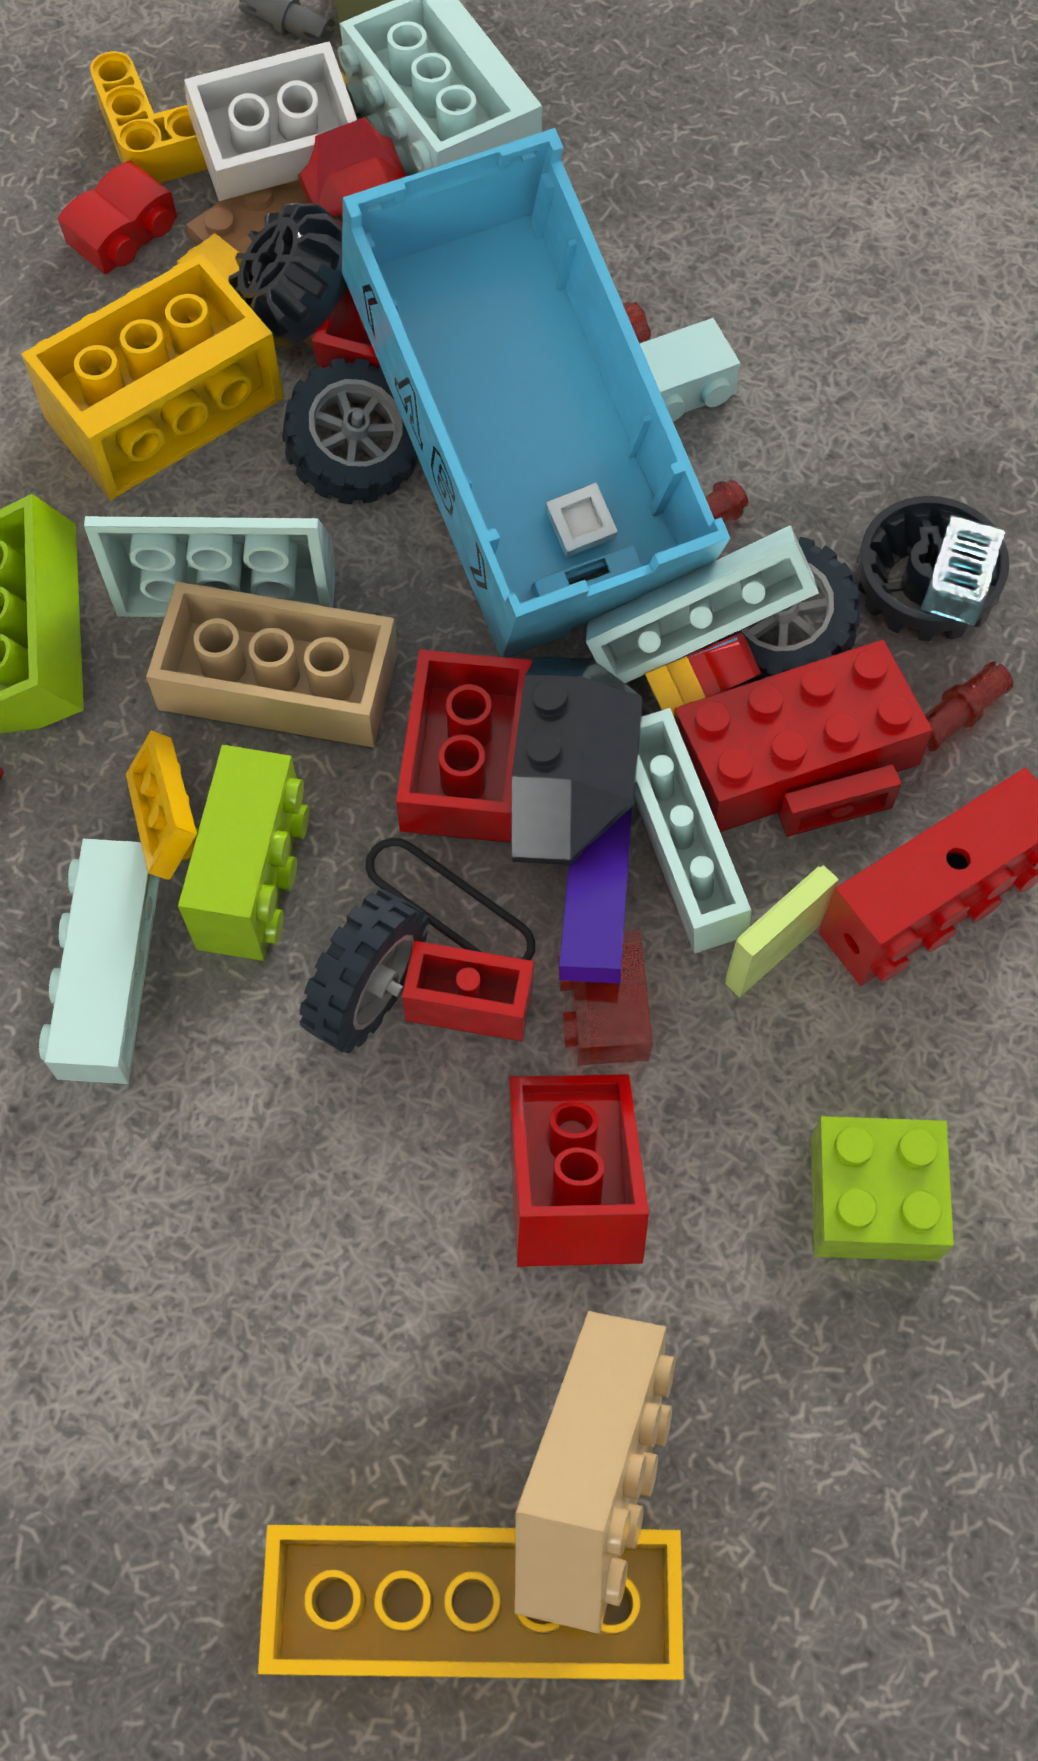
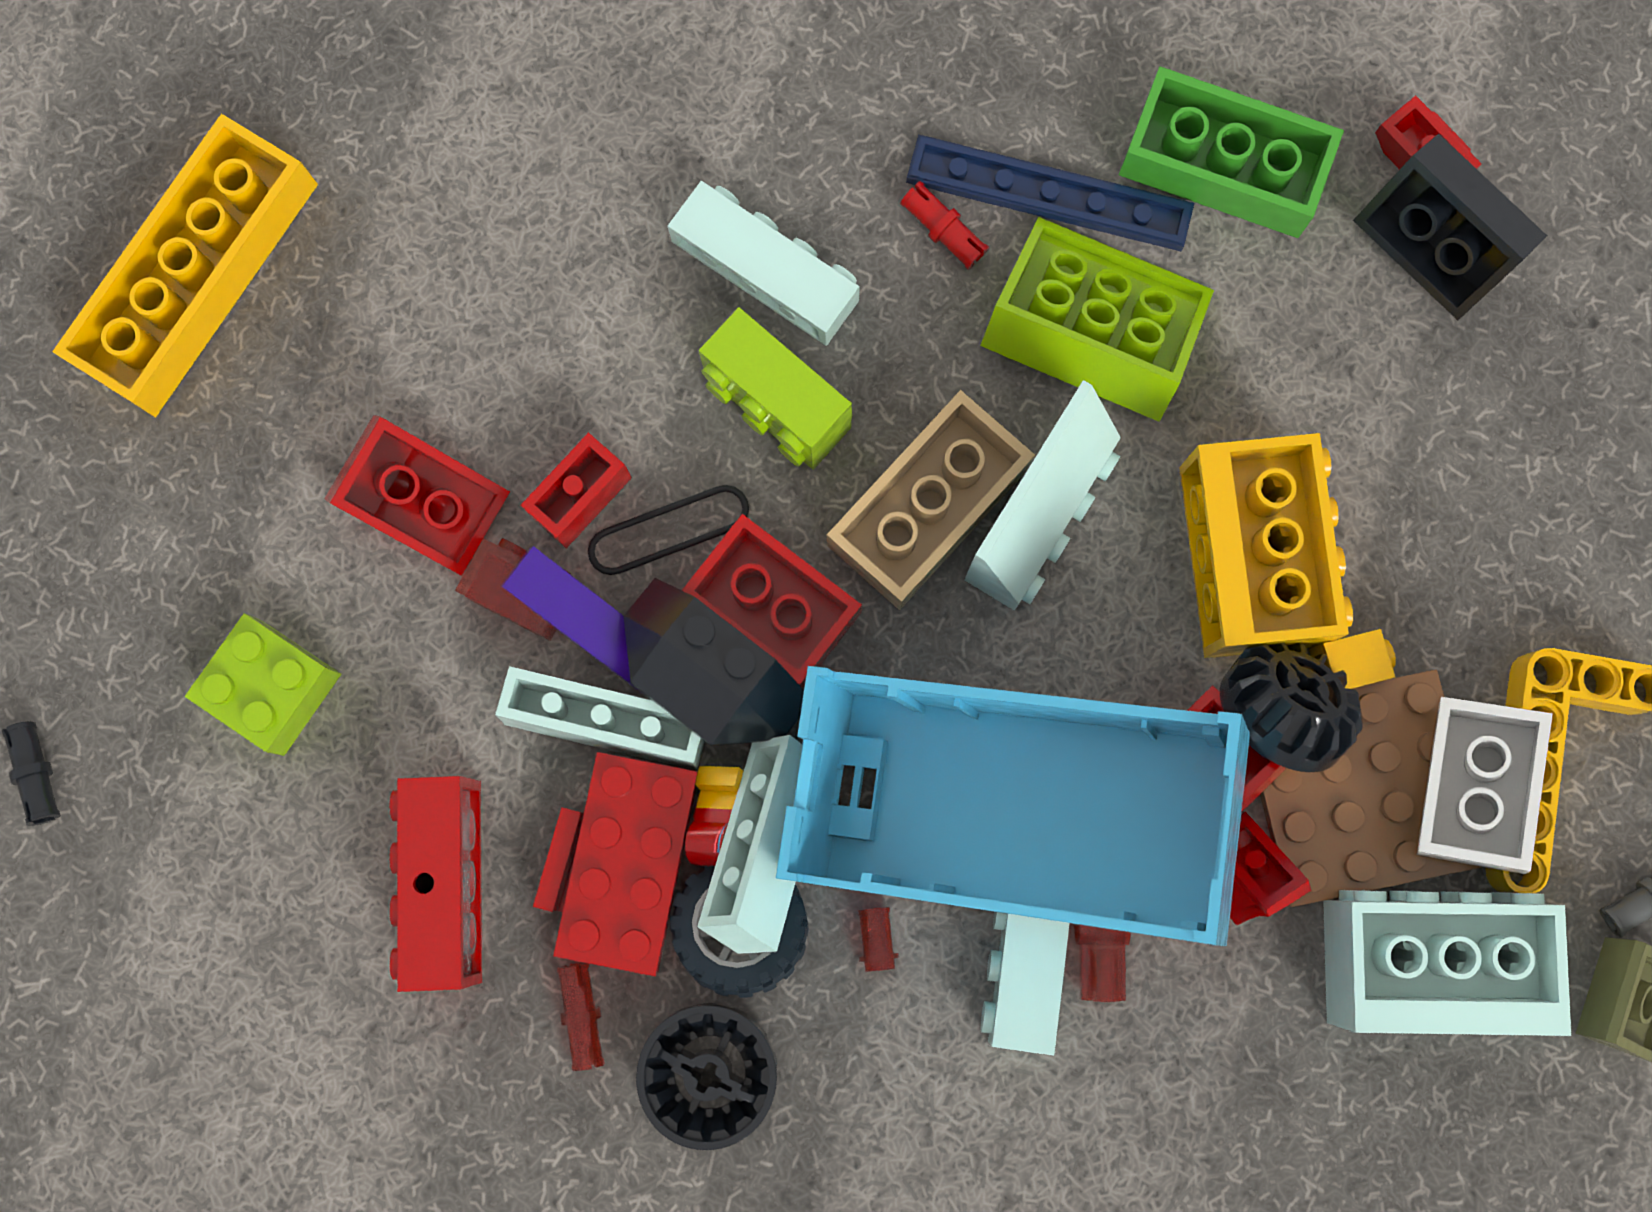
camera: 125 degrees right, 15 degrees up
red brick [57,161,178,274] -> none
yellow plate [125,730,198,880] -> none
black wheel [282,358,419,504] -> none
red slope [297,117,406,217] -> none
black wheel [299,889,429,1053] -> none
tan brick [515,1311,675,1634] -> none
white plate [545,482,618,558] -> none
yellowish green tile [725,865,839,998] -> none
clear light blue slope [921,515,1005,626] -> none

